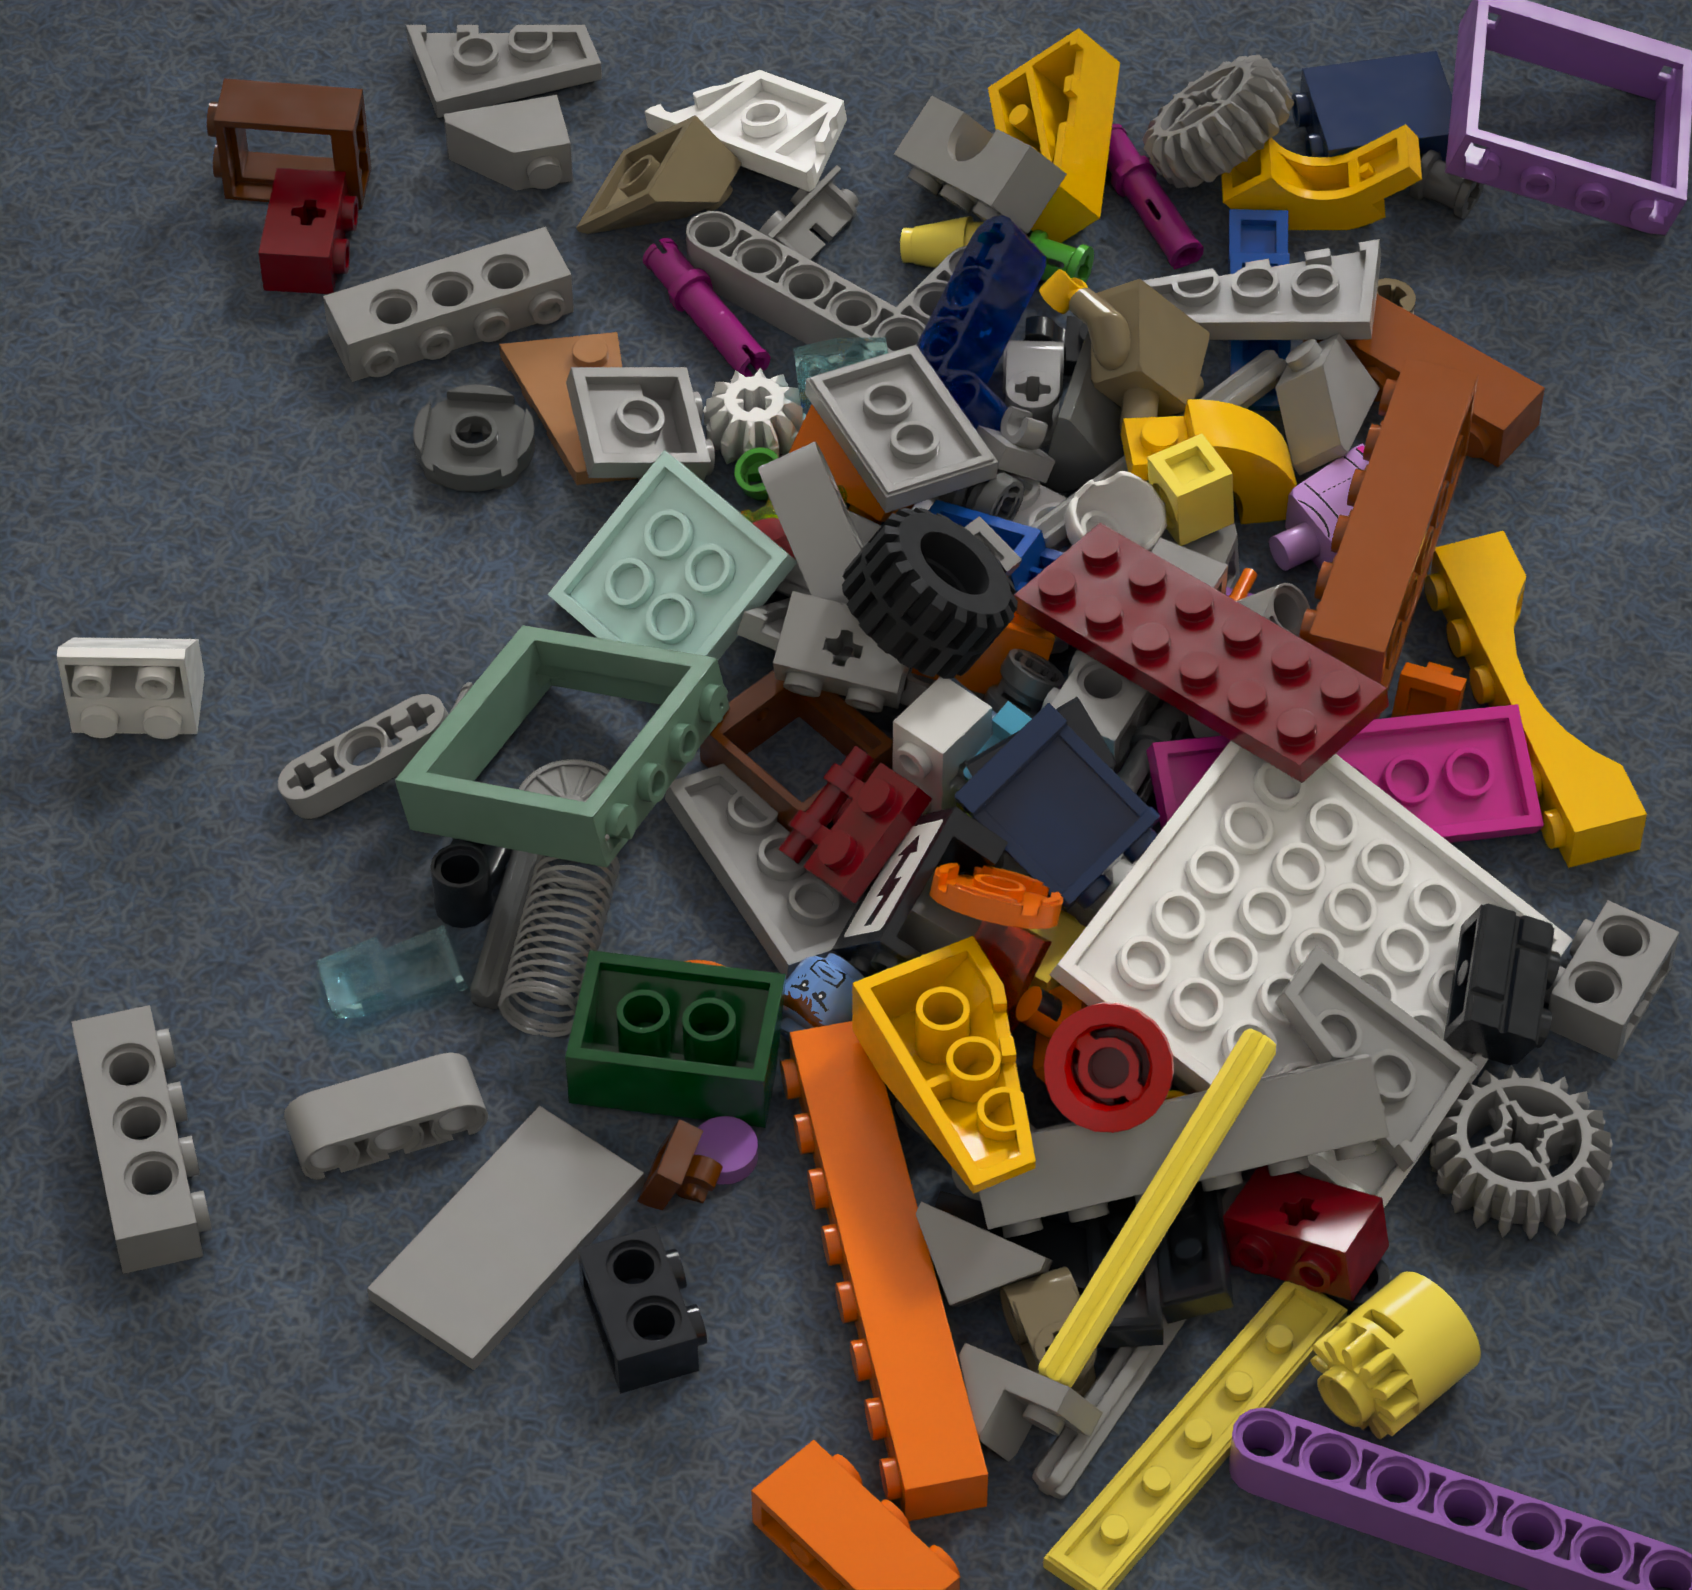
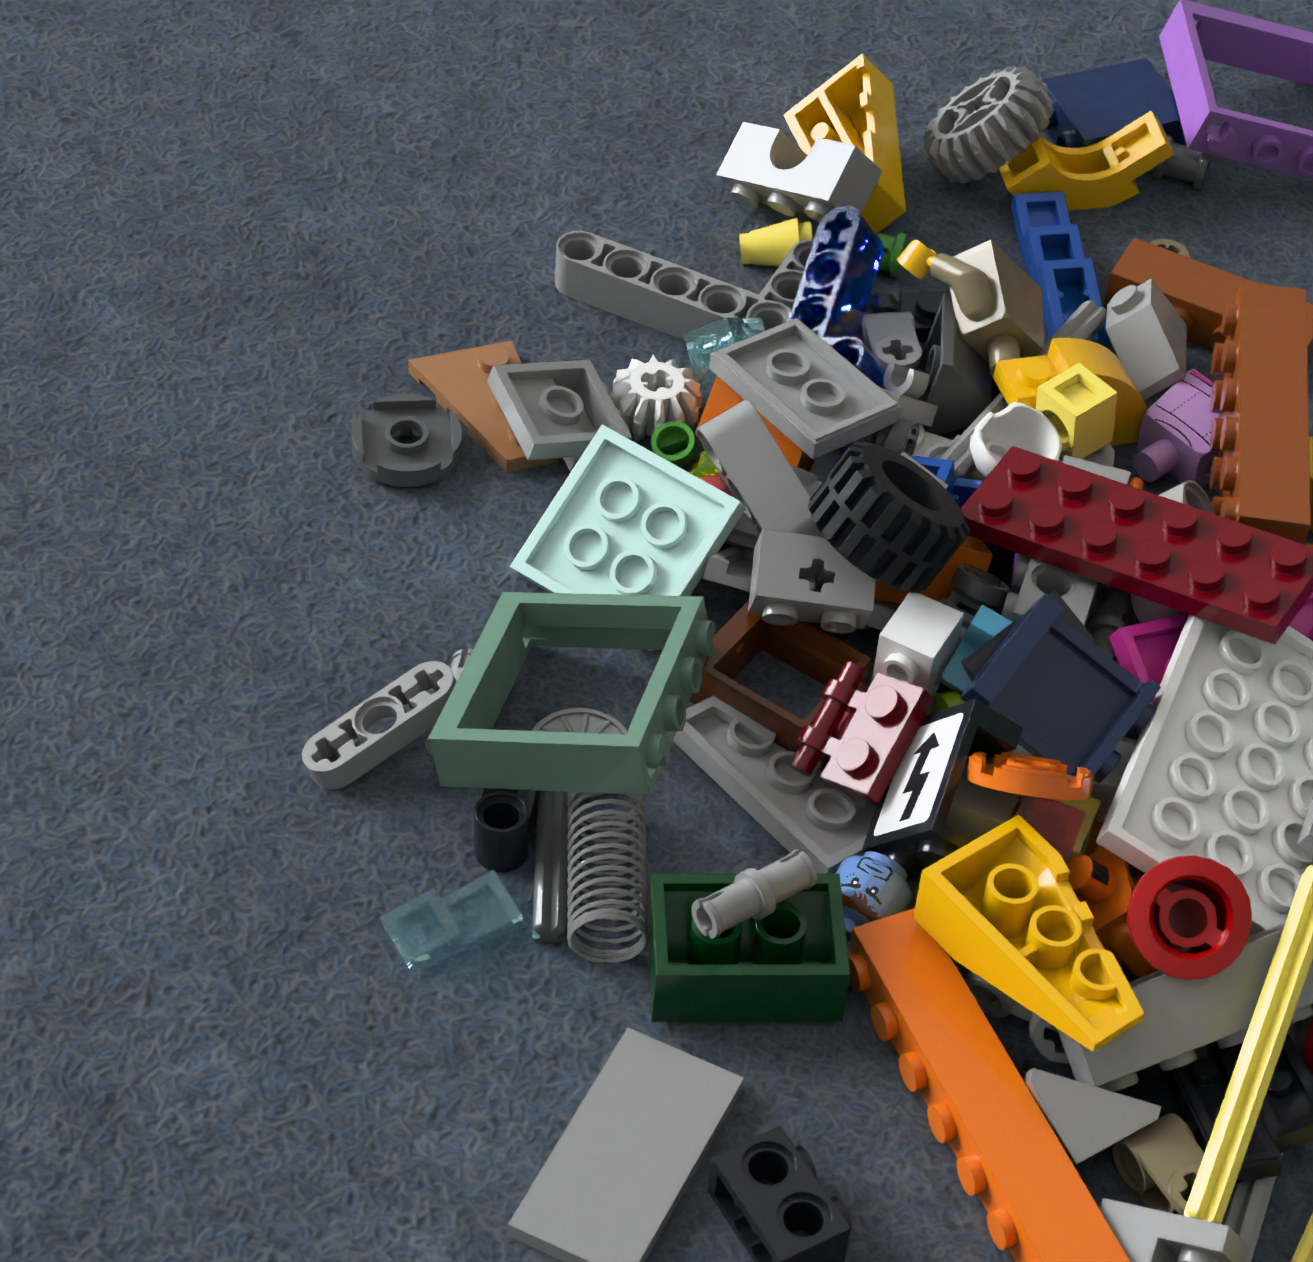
camera: 15 degrees left, 5 degrees down
white slope [57,637,205,739] -> none
light grey brick [71,1005,212,1274] -> none
reddish brown window [207,78,372,209] -> none
dark red brick [258,168,359,294] -> none
light grey beam [284,1053,489,1179] -> none
light grey brick [323,227,574,382] -> none
light grey wing [406,25,602,118] -> none
light grey slope [443,95,573,191] -> none
dark tan slope [576,115,742,234] -> none
reddish brown tile [637,1119,723,1211] -> none
magenta pin [643,238,771,377] -> none
white wing [645,70,847,192] -> none
medium lavender tile [694,1116,758,1184] -> none
light grey hinge [759,165,859,260] -> none
magenta pin [1107,124,1204,270] -> none
light grey wing [1143,239,1381,340] -> none
none -> light grey pin [691,849,817,939]

